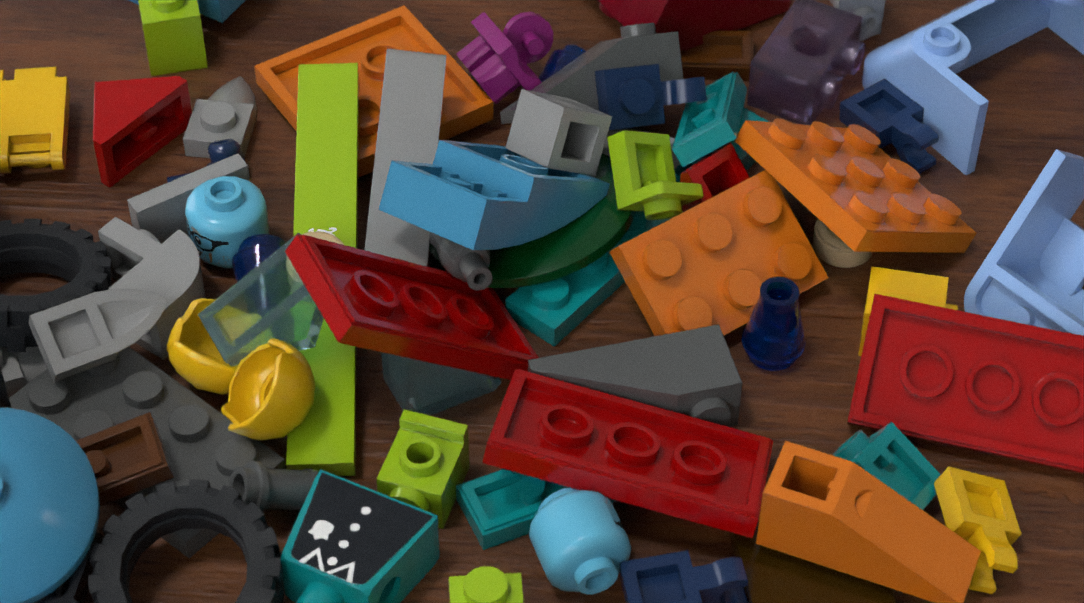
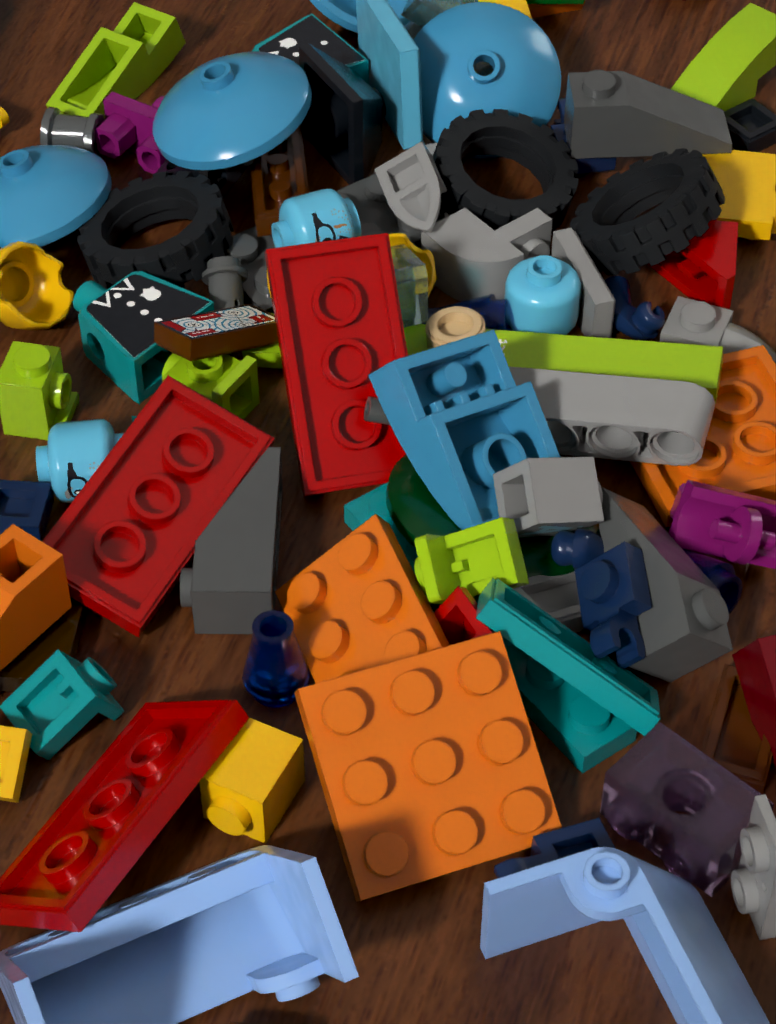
camera: 105 degrees right, 0 degrees up
none -> tile [154,304,279,361]
none -> medium azure head [271,189,362,248]
none -> black tyre [570,148,725,275]

